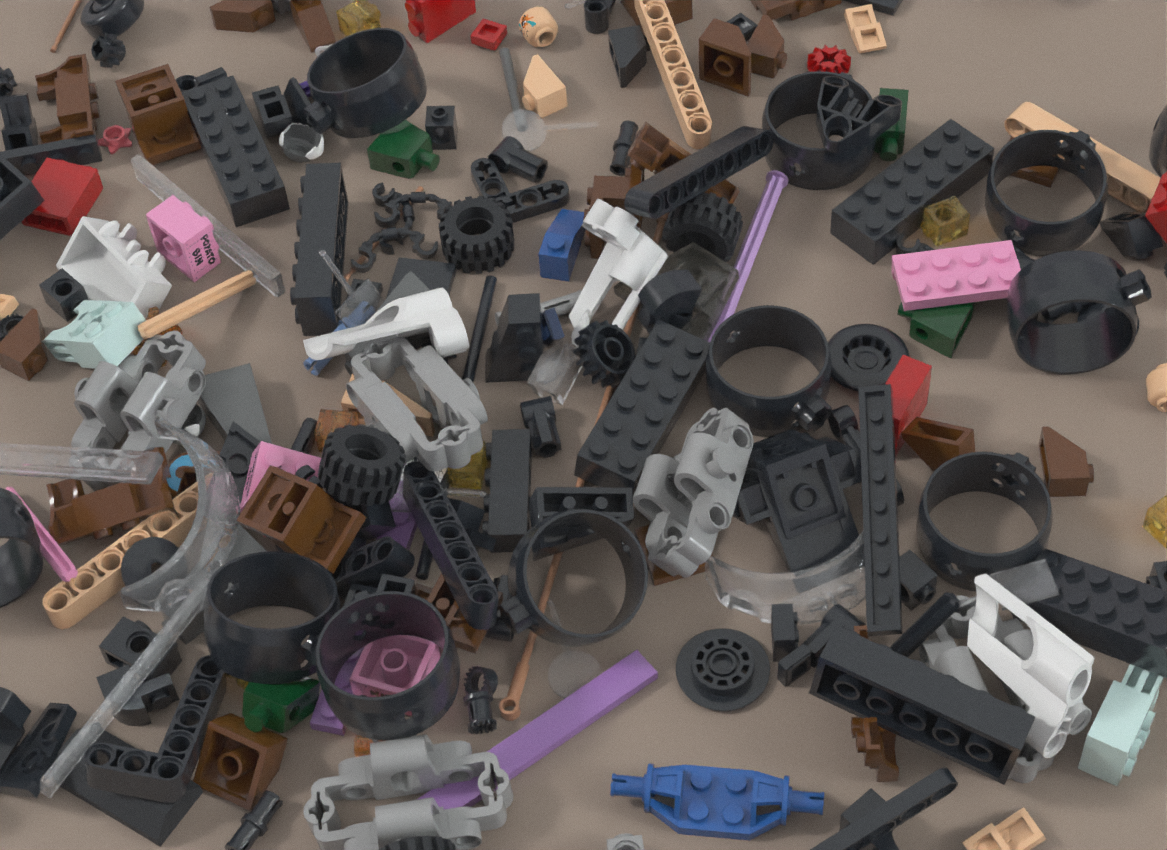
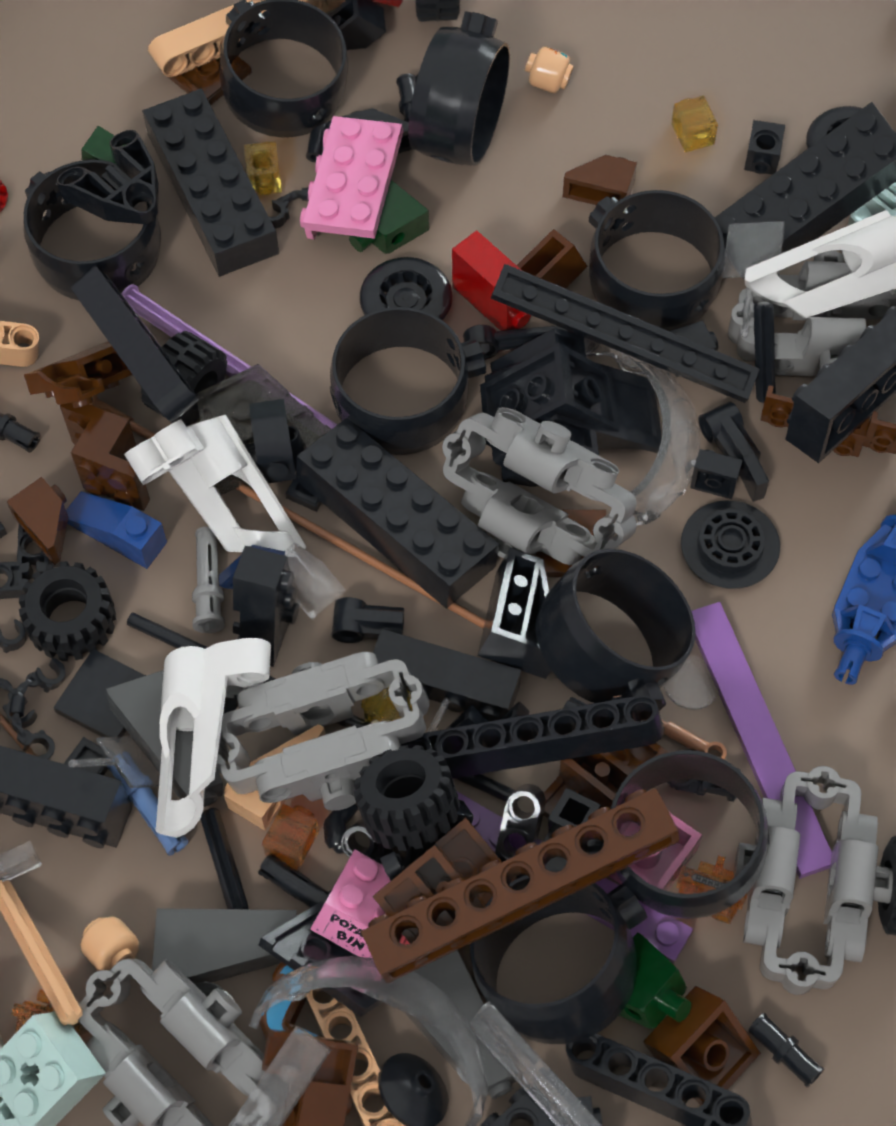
camera: 75 degrees left, 10 degrees up
black gear [573,320,636,388] -> none
none -> reddish brown slope [7,477,68,565]
none -> light nougat head [81,916,139,971]
none -> black axle [200,808,249,909]
none -> reddish brown brick [361,788,680,984]

